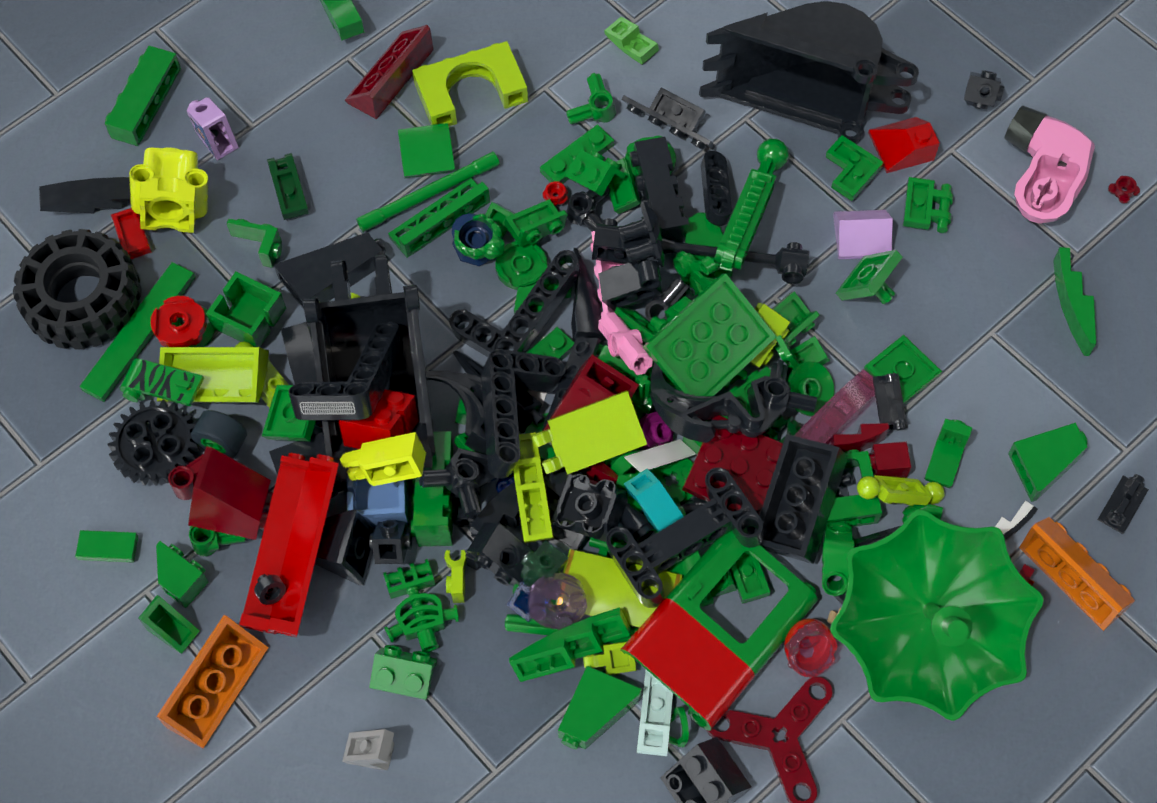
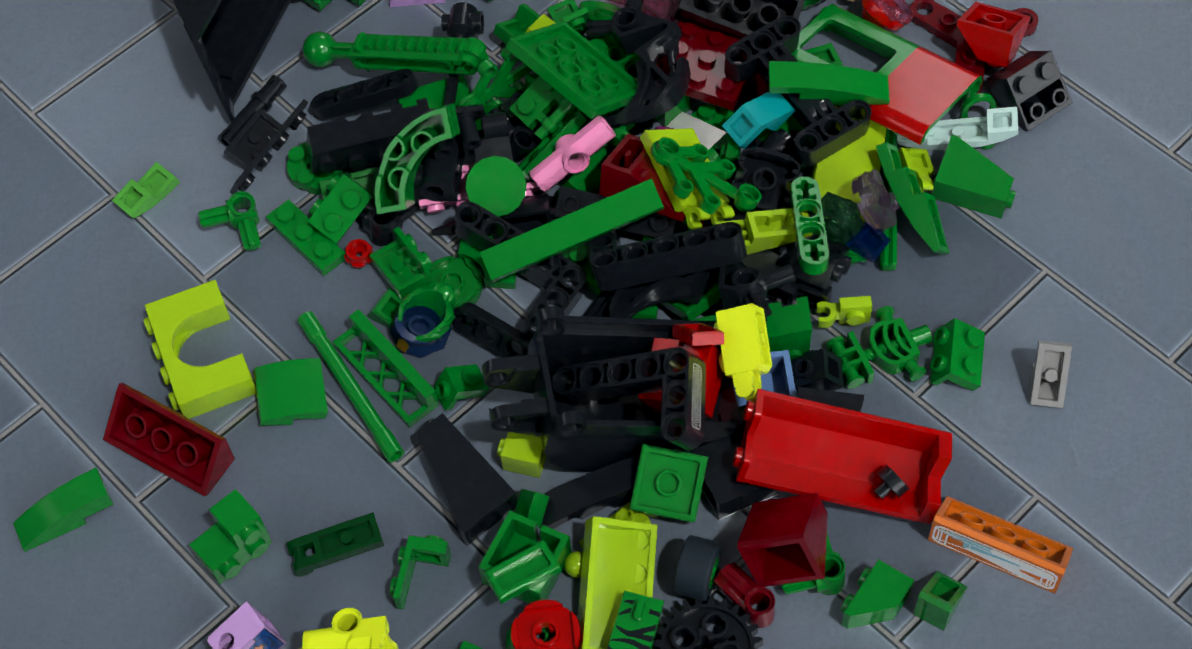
camera: 90 degrees left, 5 degrees down
none -> green brick [189,489,272,584]
none -> black pin [218,75,287,147]
none -> green brick [375,103,460,214]
none -> green bracket [434,364,489,410]
none -> black beam [452,302,532,358]
none -> green tile [466,156,527,217]
none -> green tile [480,178,664,282]
none -> green tile [484,540,561,604]
none -> green slope [514,488,549,528]
none -> green plant [651,137,762,214]
none -> red tile [672,323,724,346]
none -> green slope [768,61,890,105]
none -> green beam [790,176,829,275]
none -> red slope [957,1,1031,68]

